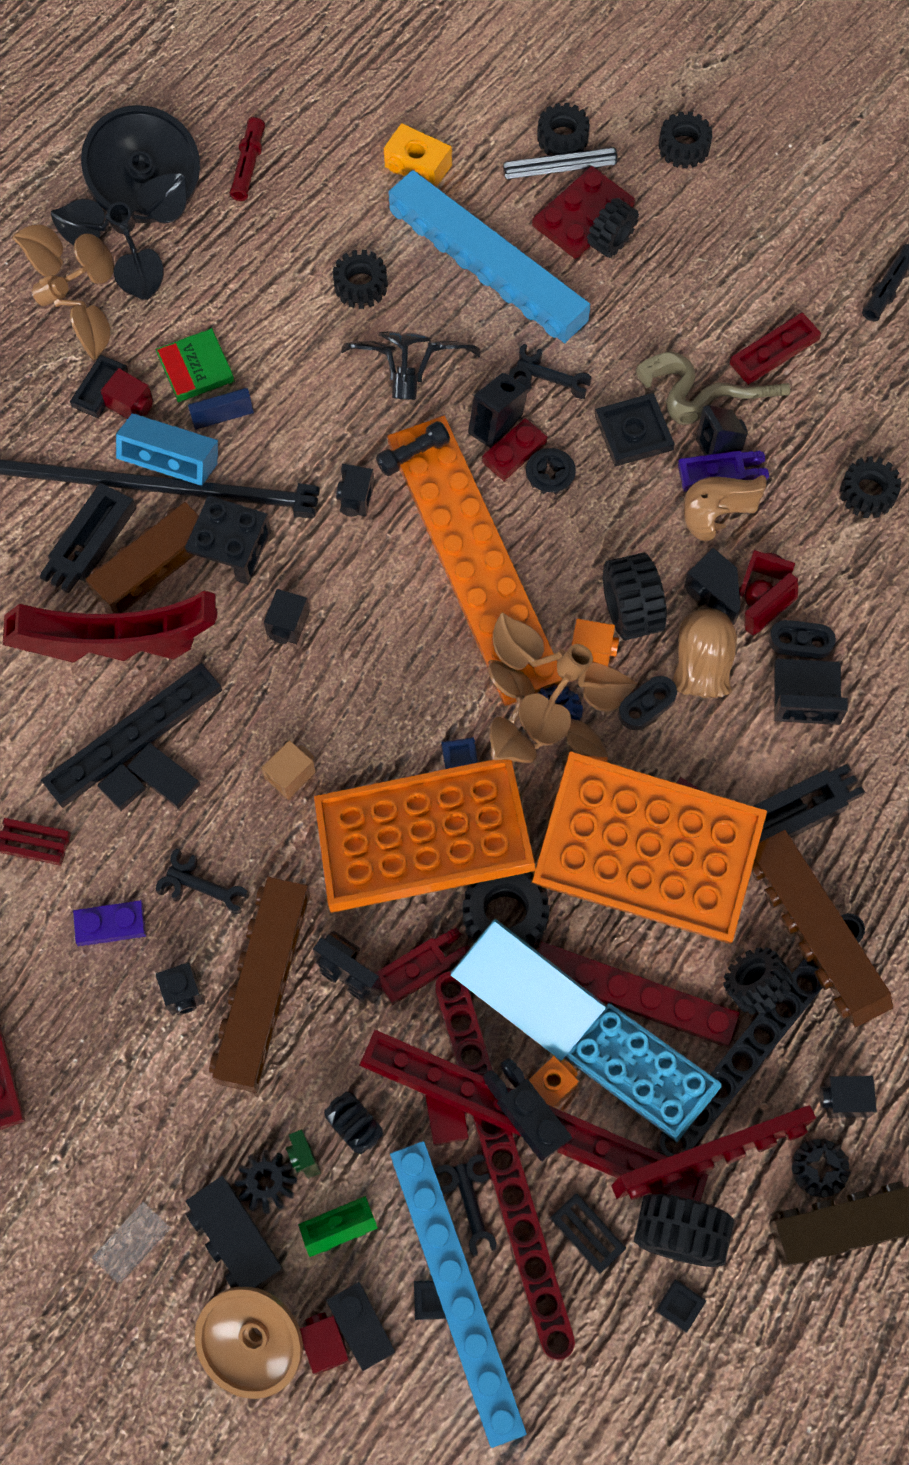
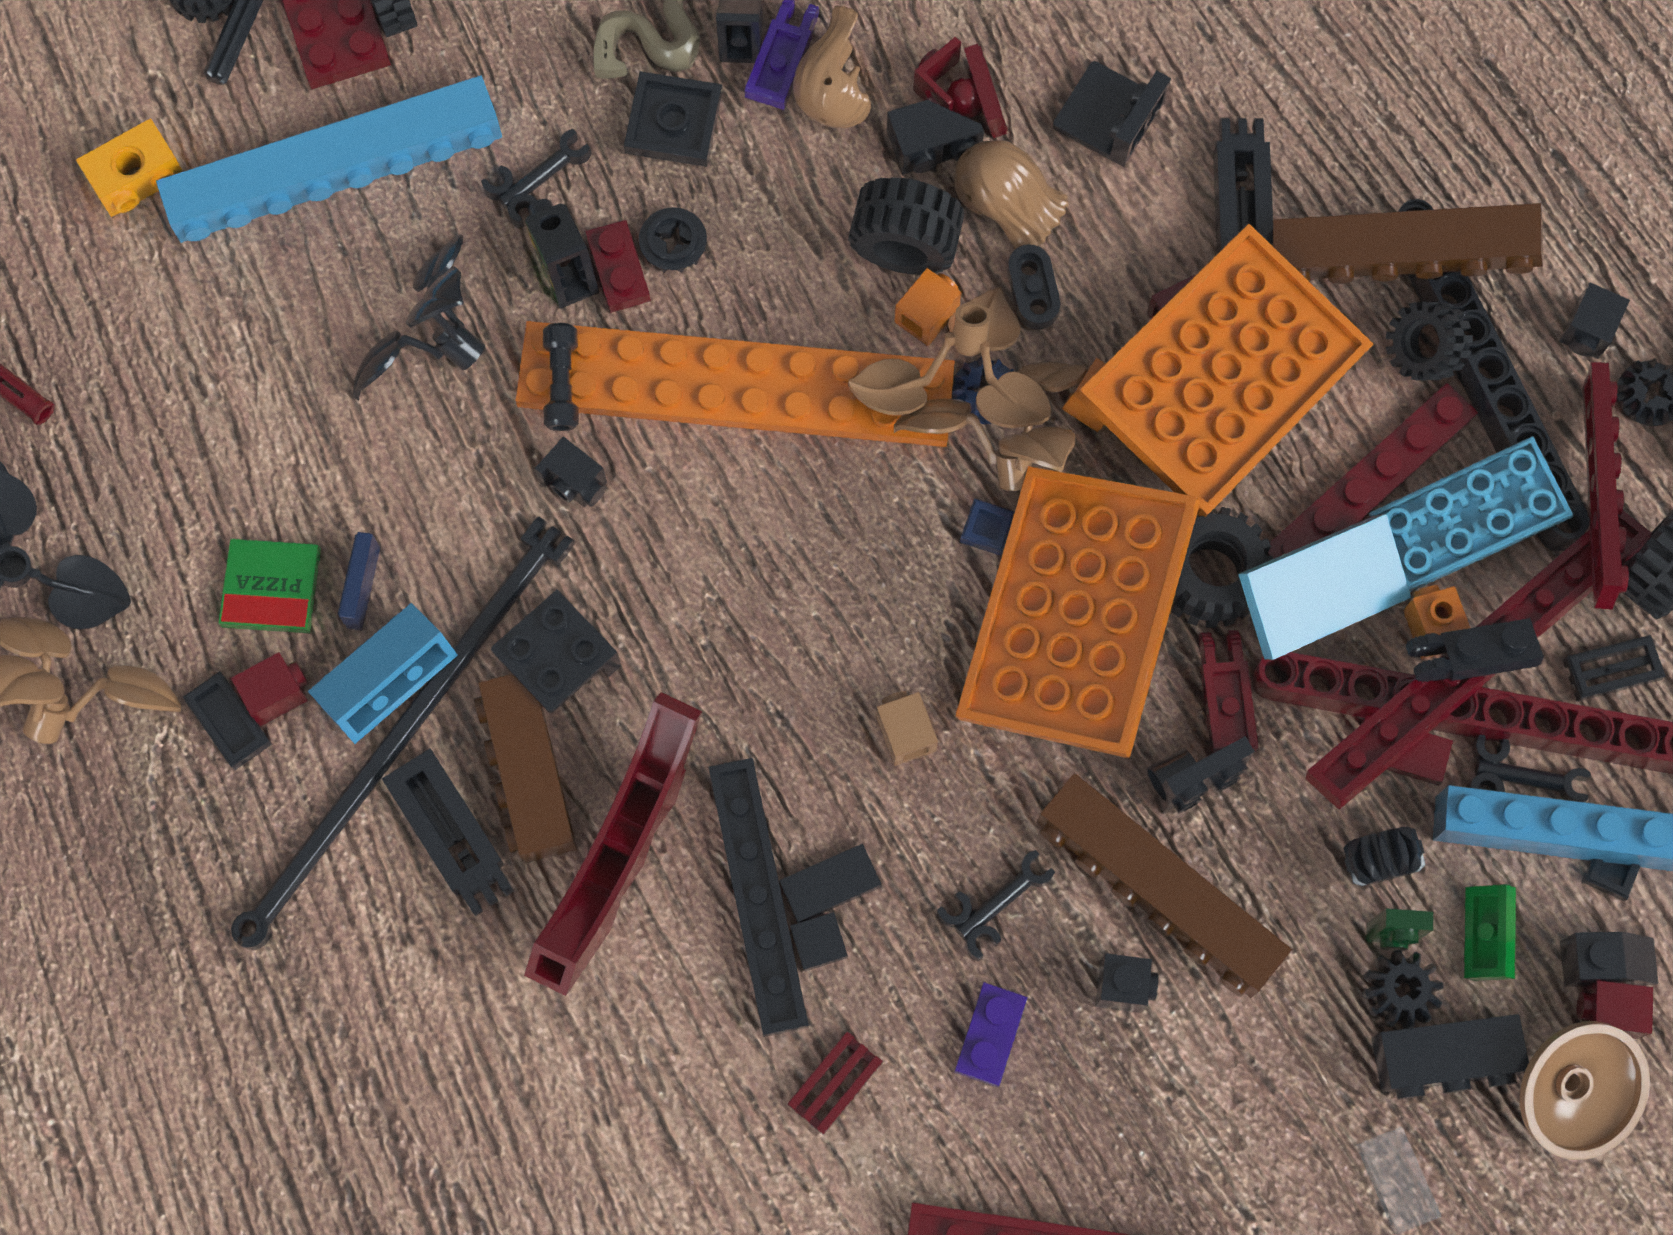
camera: 65 degrees left, 5 degrees up
black brick [263,589,310,645] -> none
black tyre [333,250,388,309] -> none
black plate [769,620,836,659] -> none

